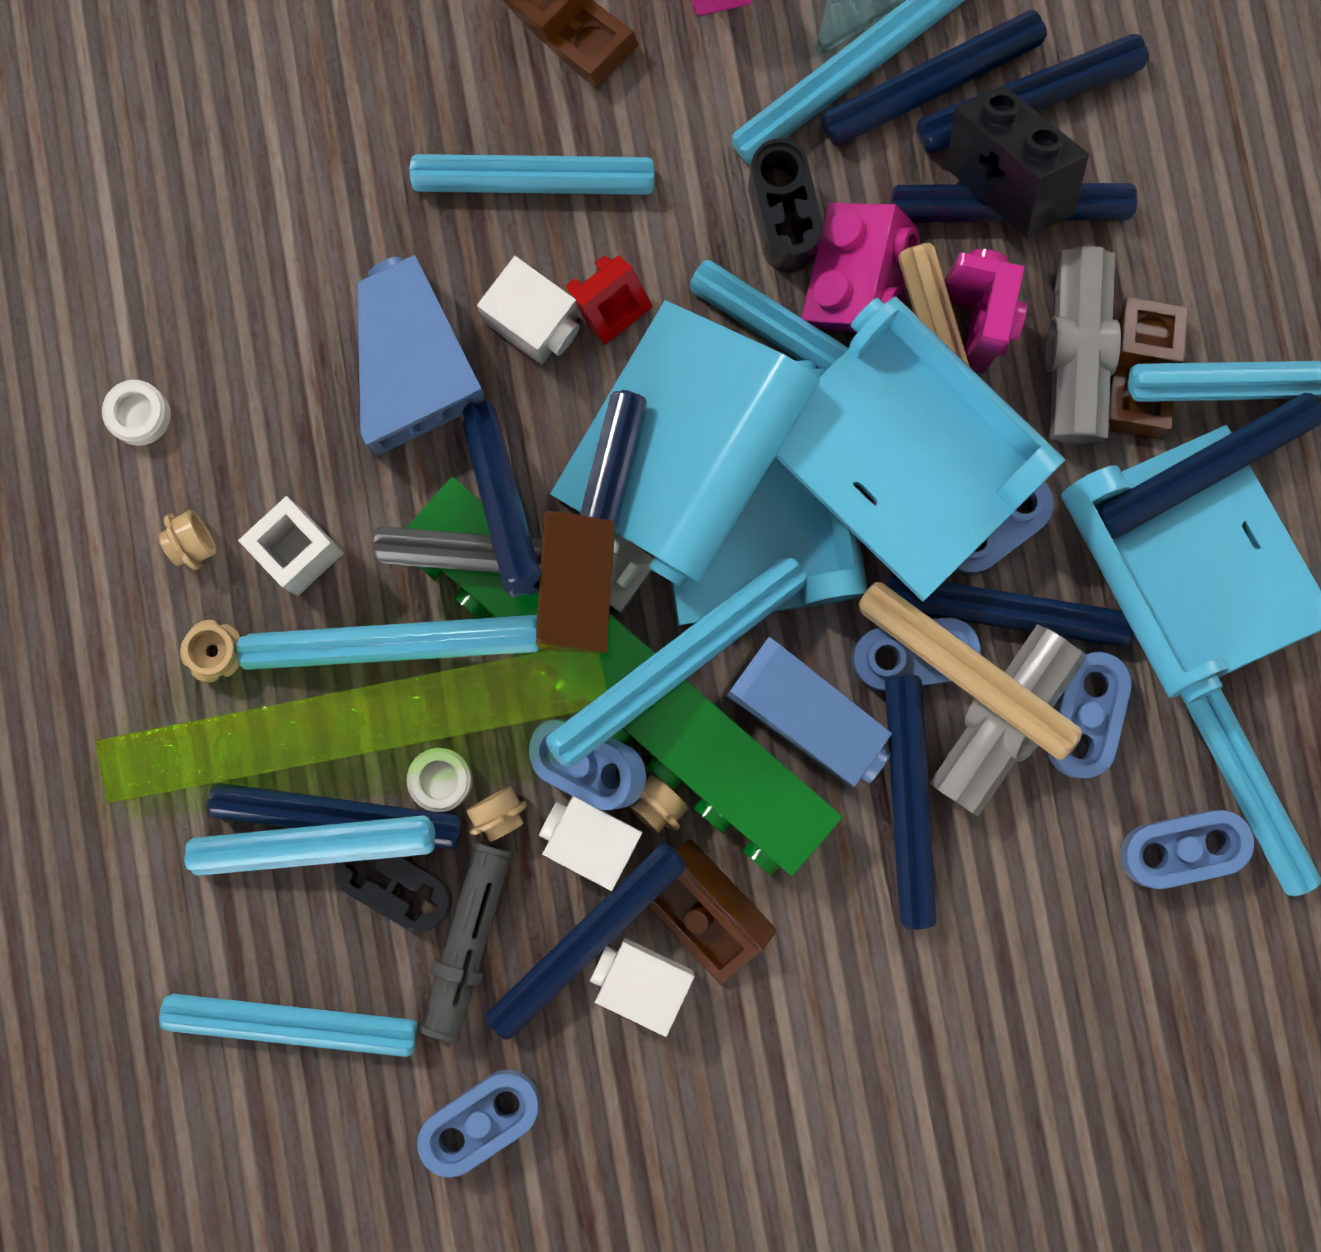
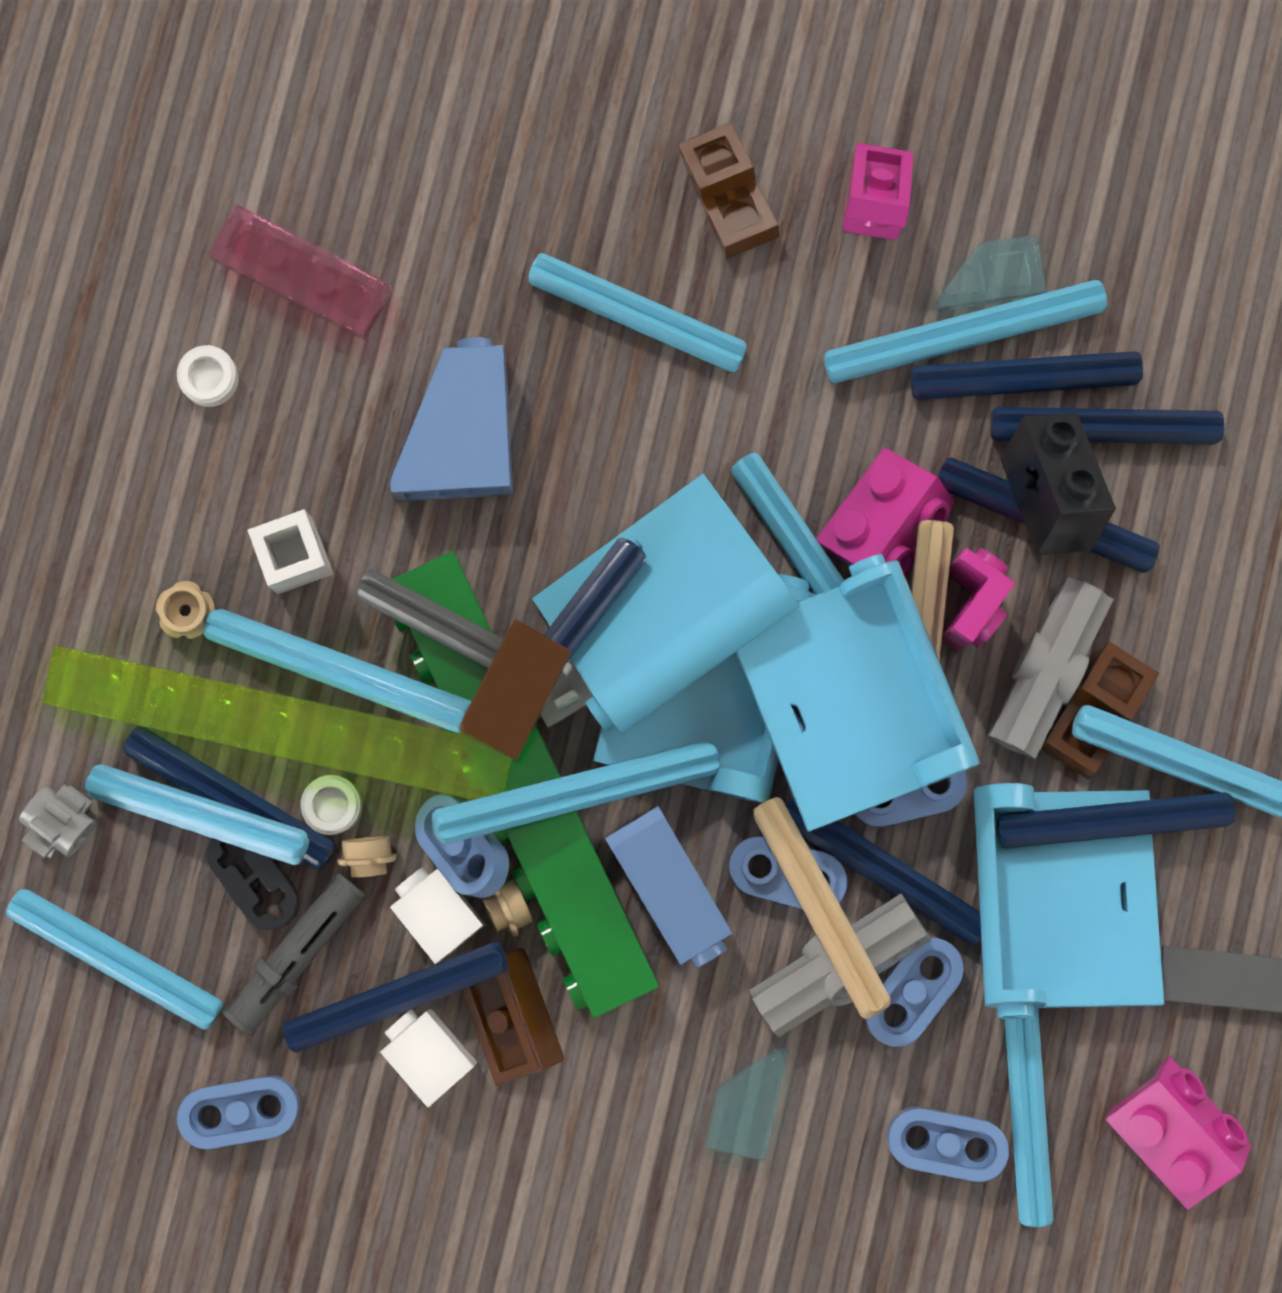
camera: 25 degrees right, 0 degrees up
tan plate [158,510,216,570] -> none
dark blue axle [462,401,541,597] -> none
white brick [477,256,580,365] -> none
red tile [565,255,653,345] -> none
black beam [748,139,823,273] -> none
dark blue axle [885,674,936,930] -> none
none -> light grey gear [19,784,96,859]
none -> clear pink plate [208,204,393,341]
none -> clear light blue tile [705,1047,788,1161]

